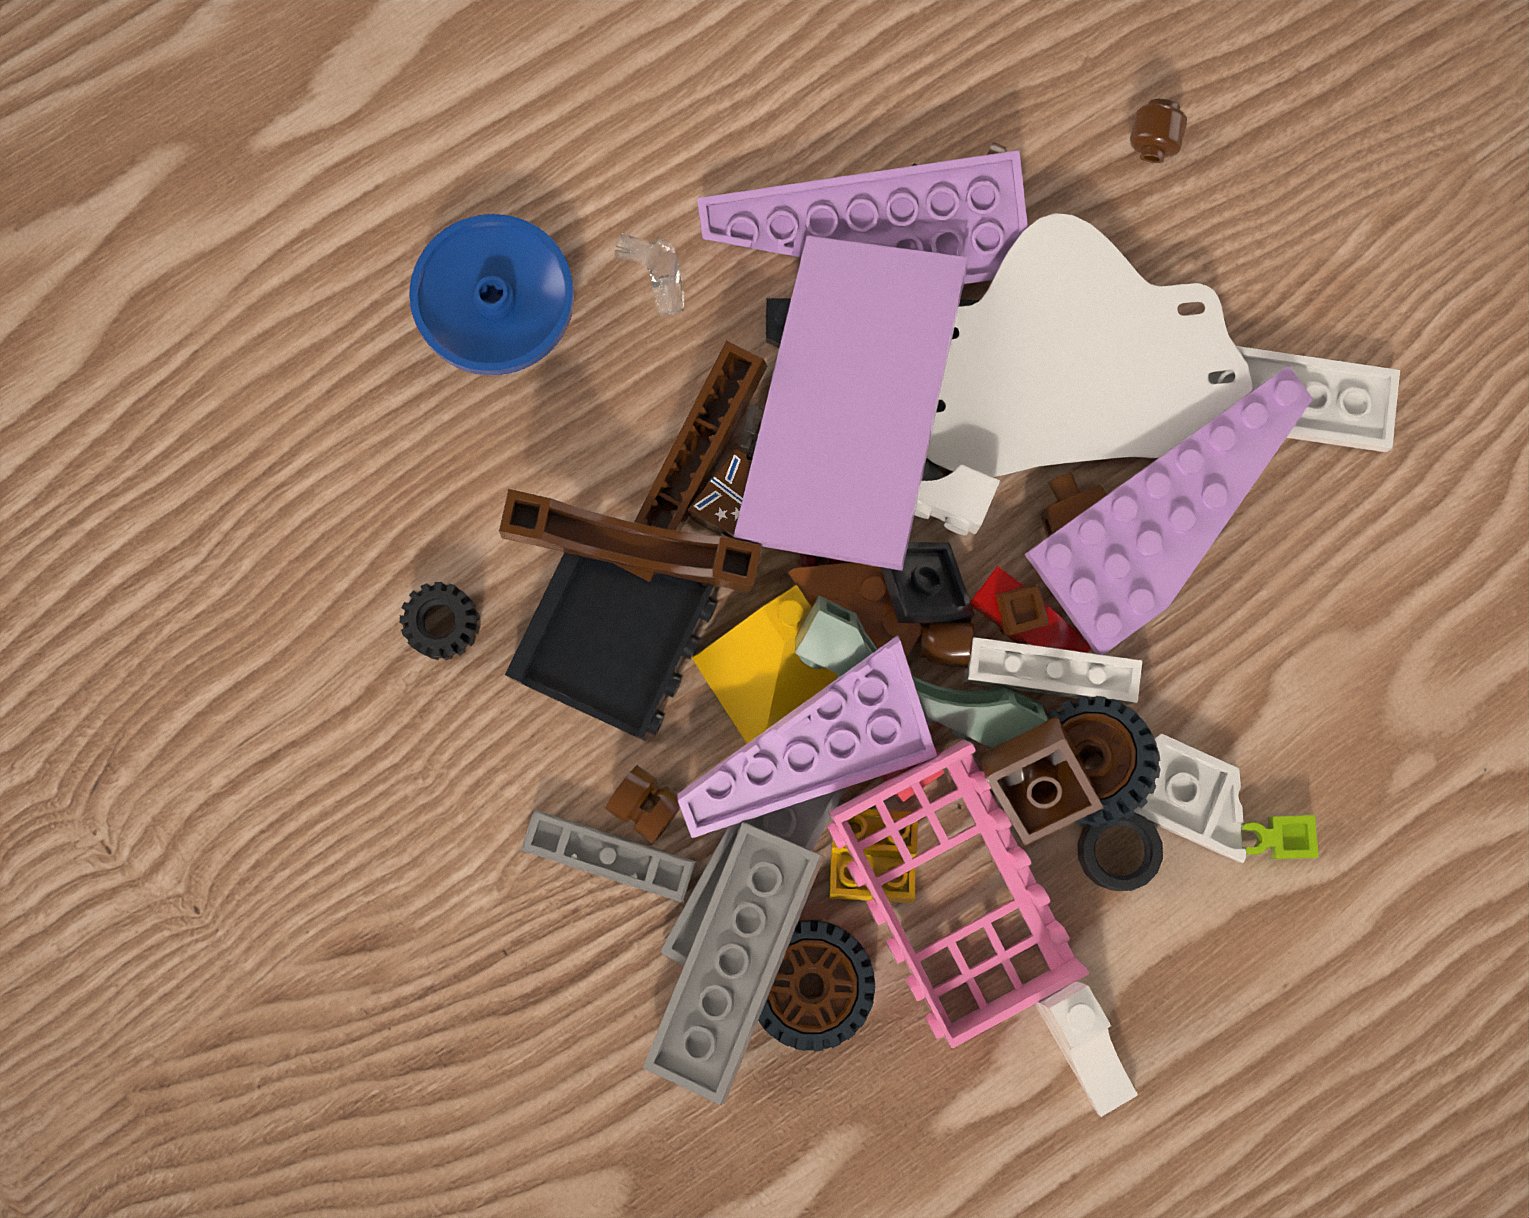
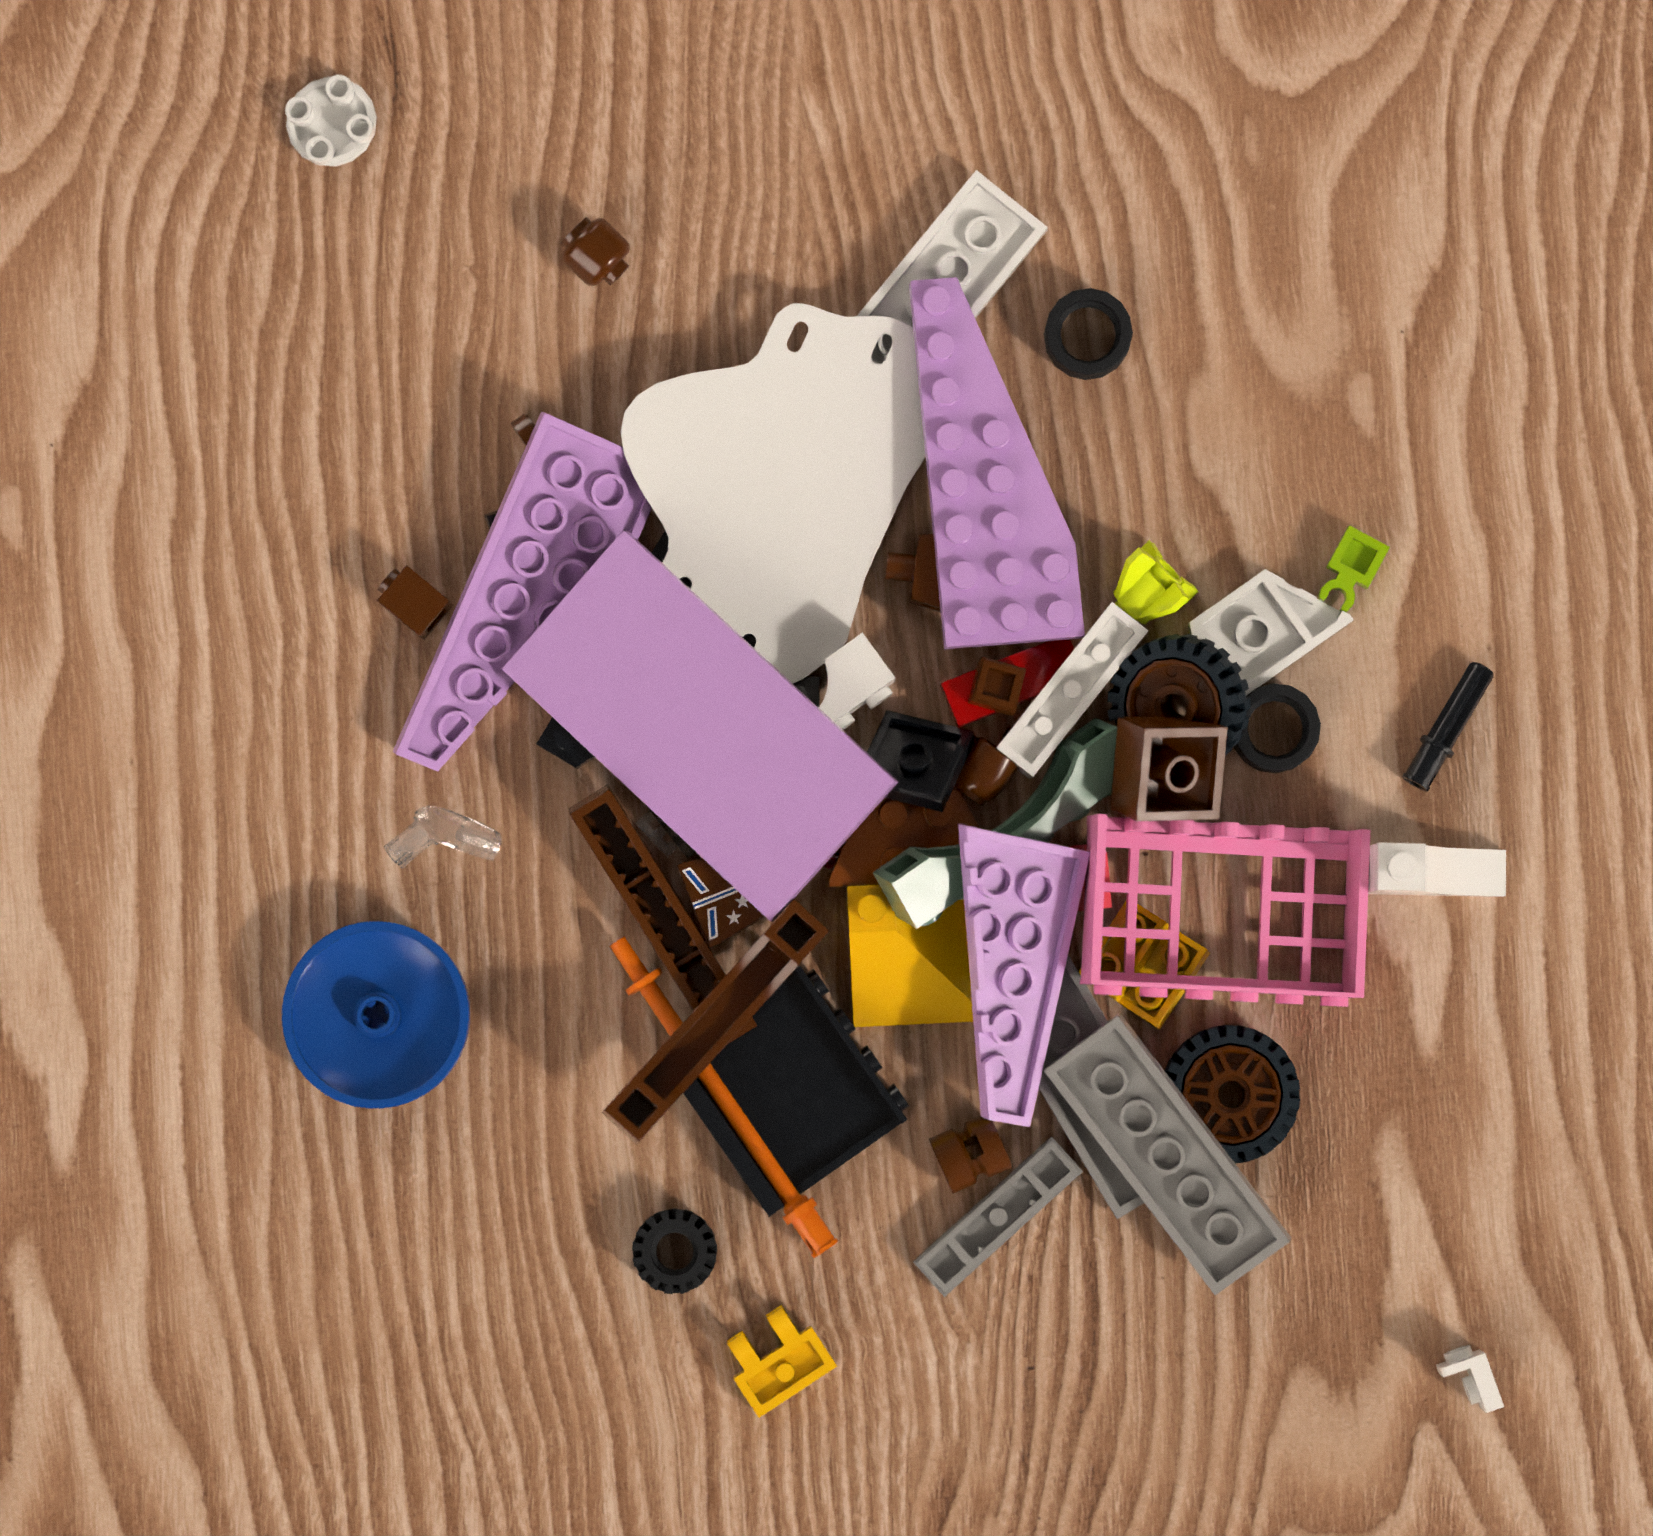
camera: 55 degrees left, 5 degrees up
none -> reddish brown brick [377,565,453,640]
none -> orange bar [609,936,838,1258]
none -> yellow plate [727,1305,837,1418]
none -> black tyre [1044,288,1133,380]
none -> neon yellow brick [1113,540,1199,625]
none -> black axle [1402,662,1494,792]

